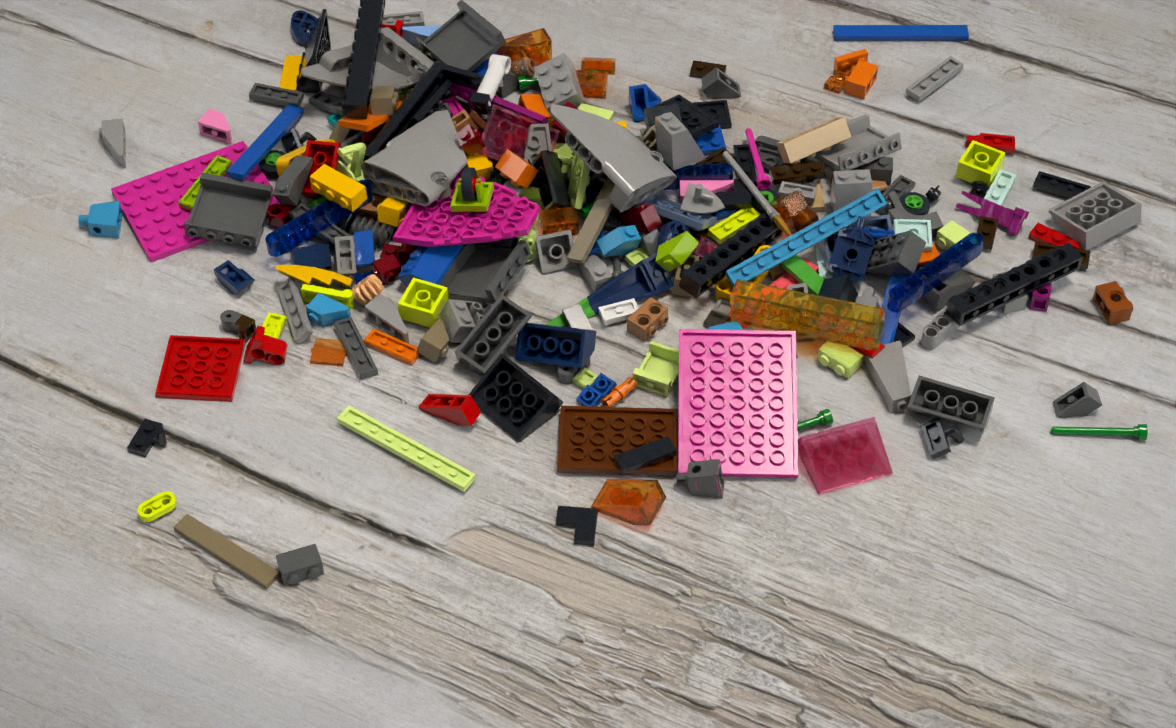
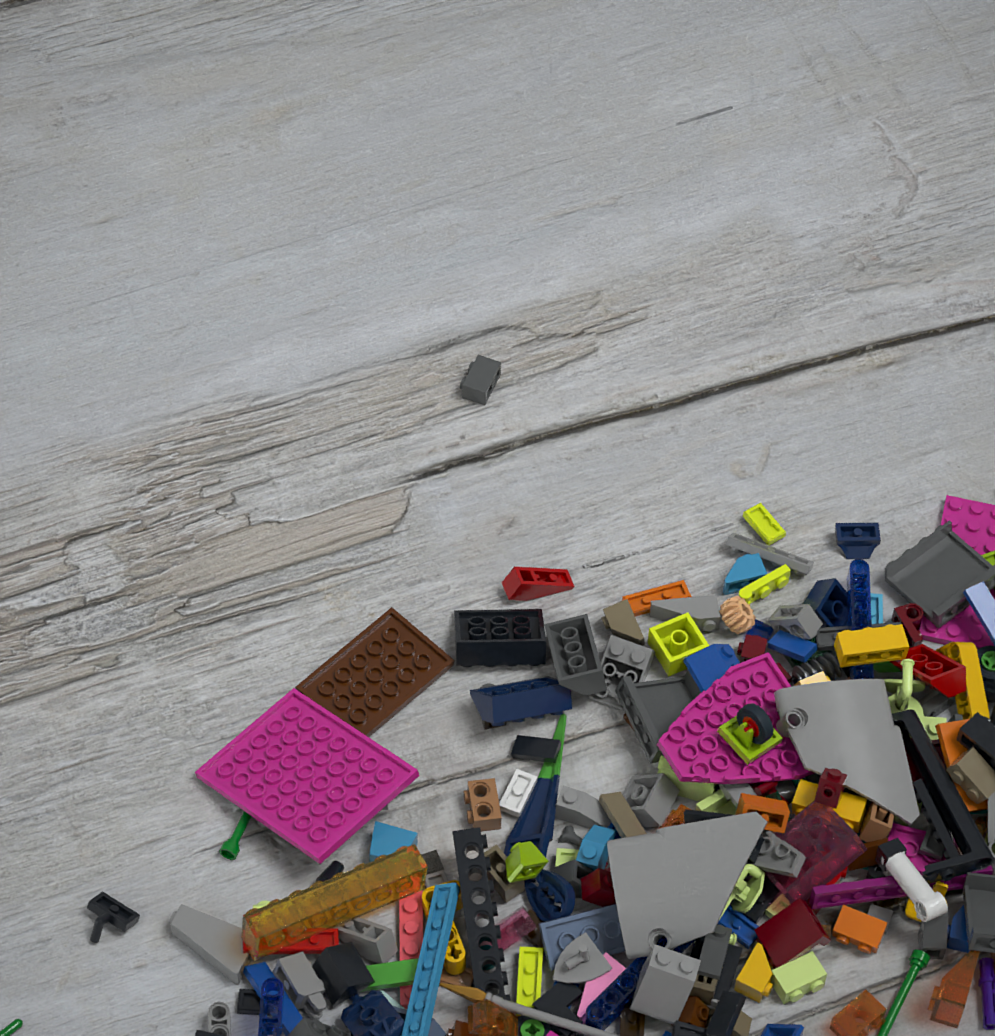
camera: 130 degrees right, 5 degrees up
black plate [127,418,167,457] -> none
neon yellow plate [137,491,177,522] -> none
red tile [155,335,246,402] -> none
dark tan tile [174,514,280,590] -> none
leg [220,310,256,343] -> none
red tile [243,325,288,365] -> none
dark grey slope [273,156,314,207] -> none
yellow slope [275,265,353,289] -> none
clear orange piece [310,338,348,366] -> none
dark grey tile [334,317,378,380] -> none
yellowish green plate [337,405,476,492] -> none
medium nougat head [510,56,536,79] -> none
light grey brick [534,53,585,112] -> none
black tile [556,506,598,546] -> none
yellowish green tile [572,367,598,389] -> none
blue slope [576,373,617,407] -> none
clear orange slope [591,479,666,525] -> none
orange pin [601,377,637,407] -> none
black tile [614,436,677,474] -> none
yellowish green panel [632,341,679,397] -> none
dark grey torso [677,459,725,498] -> none
clear pink slope [798,416,893,494] -> none
dark grey slope [907,375,995,431] -> none

